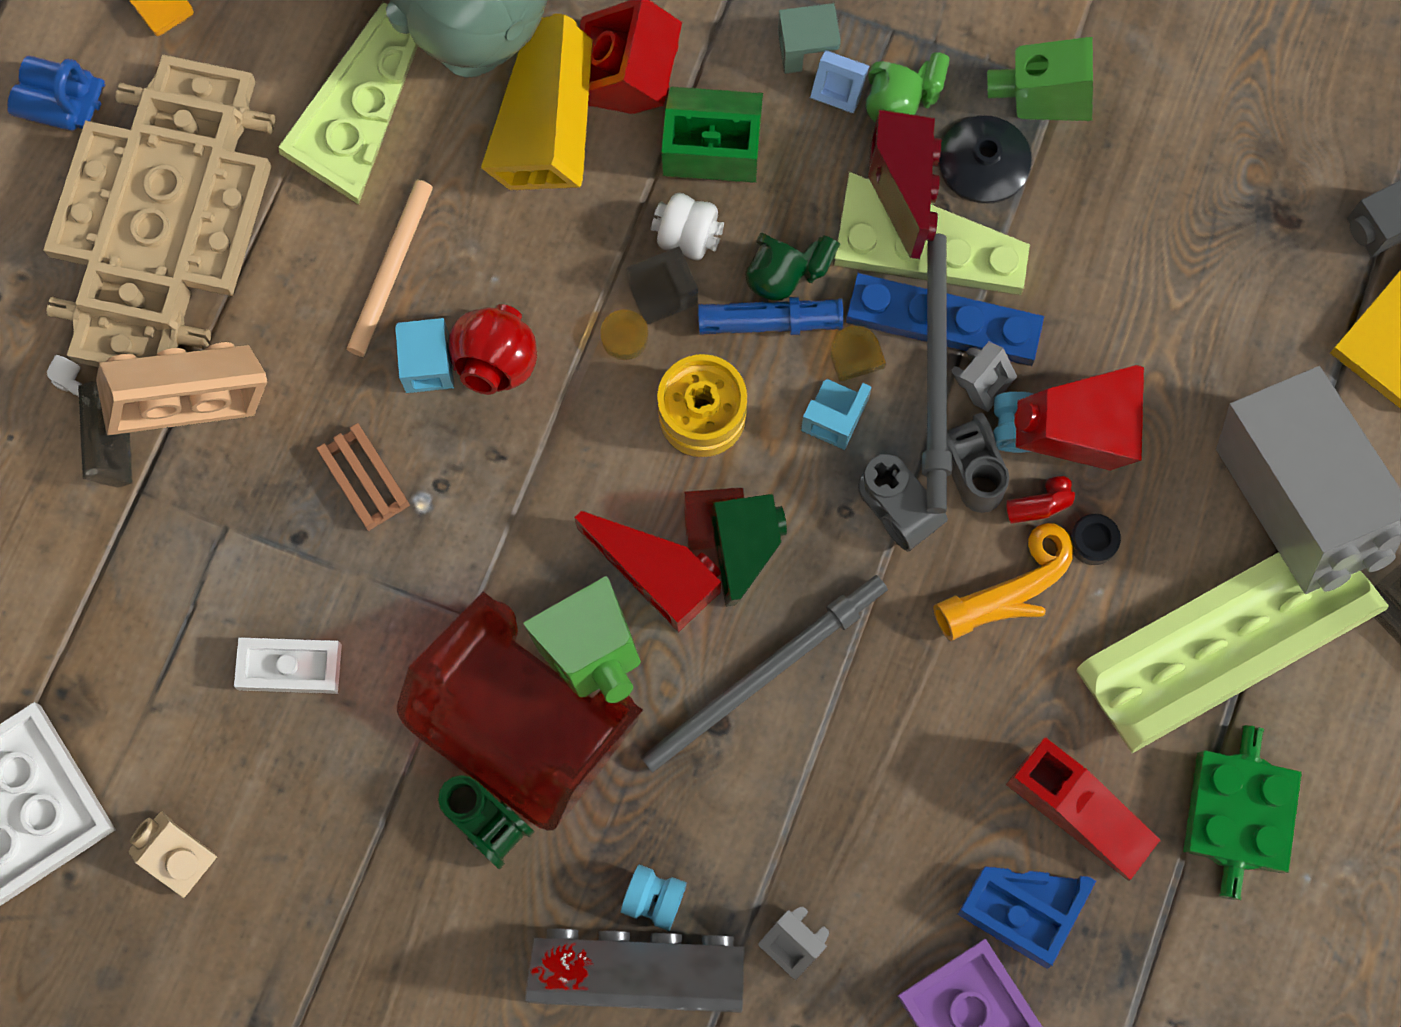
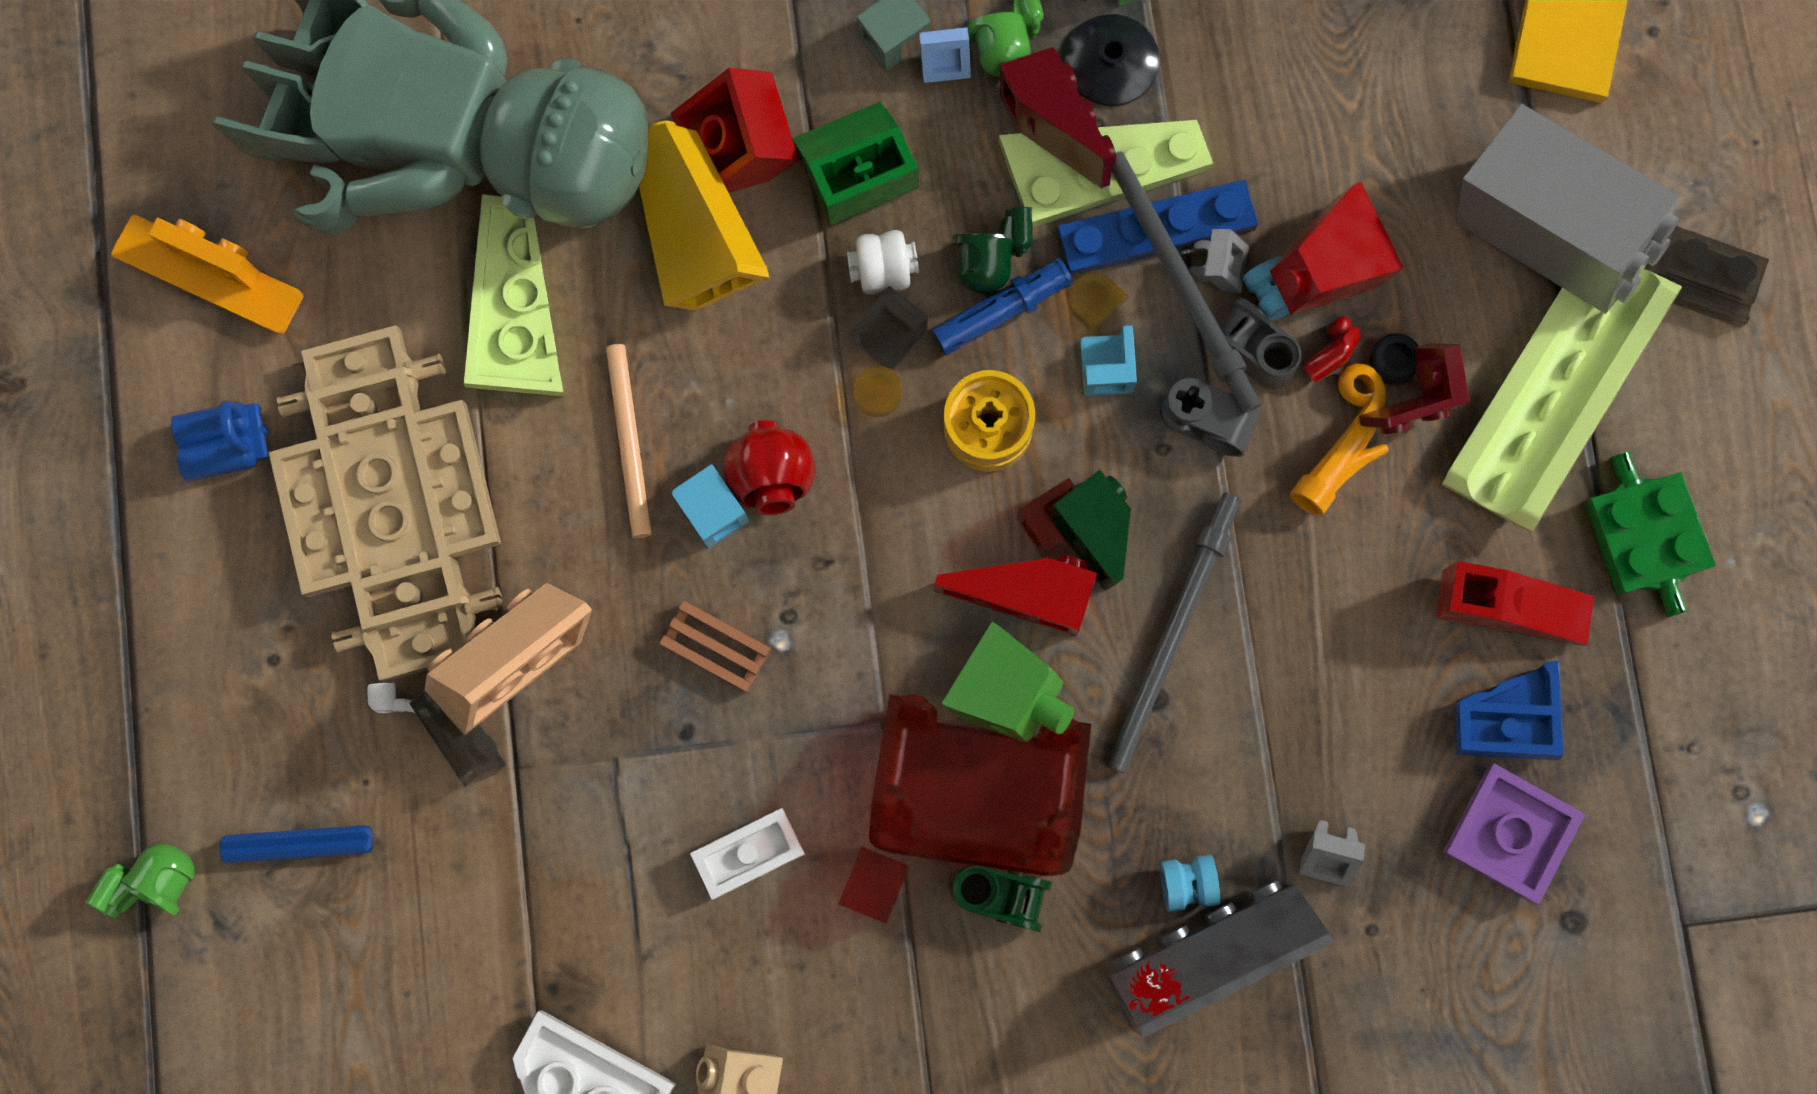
camera: 25 degrees left, 5 degrees up
none -> clear red panel [839,846,909,924]
none -> dark red bracket [1359,343,1470,434]

